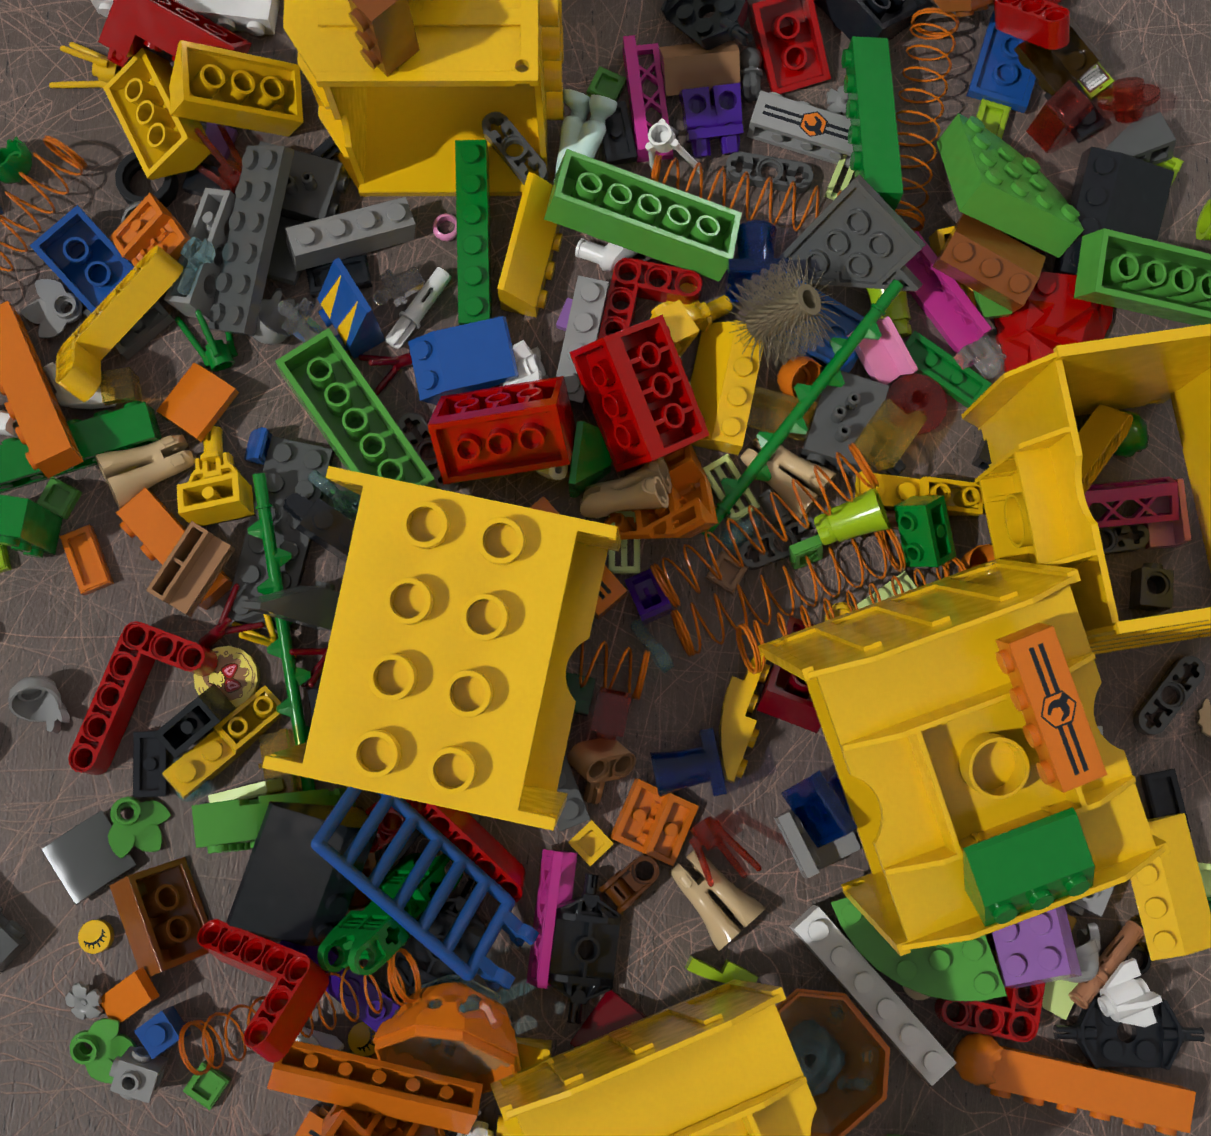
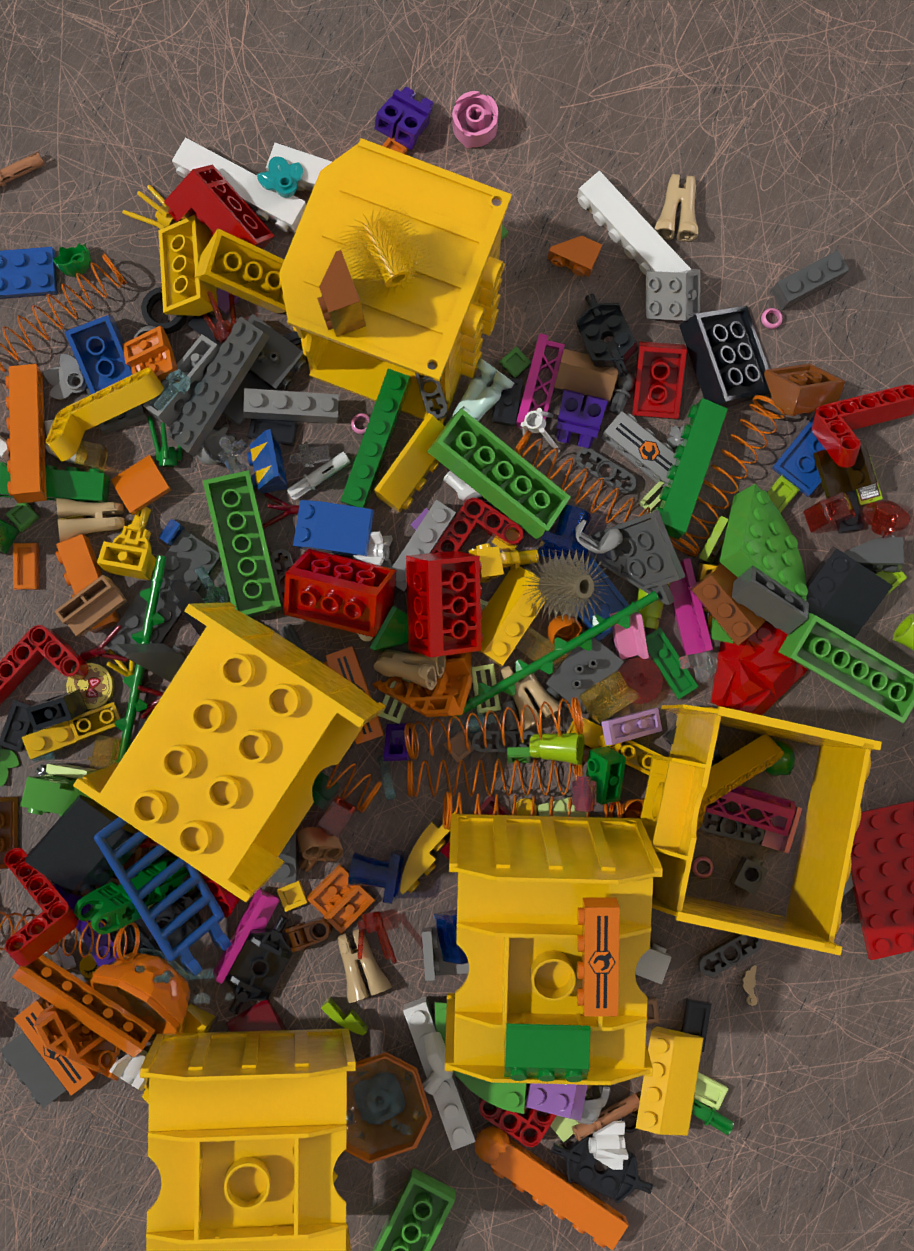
camera: 25 degrees right, 5 degrees up
none -> white arm [422,1032,454,1095]
none -> clear pink brick [572,776,596,812]
none -> light grey piece [576,520,623,554]
none -> lavender plate [602,708,662,745]
none -> lime tile [699,516,729,564]
none -> dark grey brick [732,565,809,635]

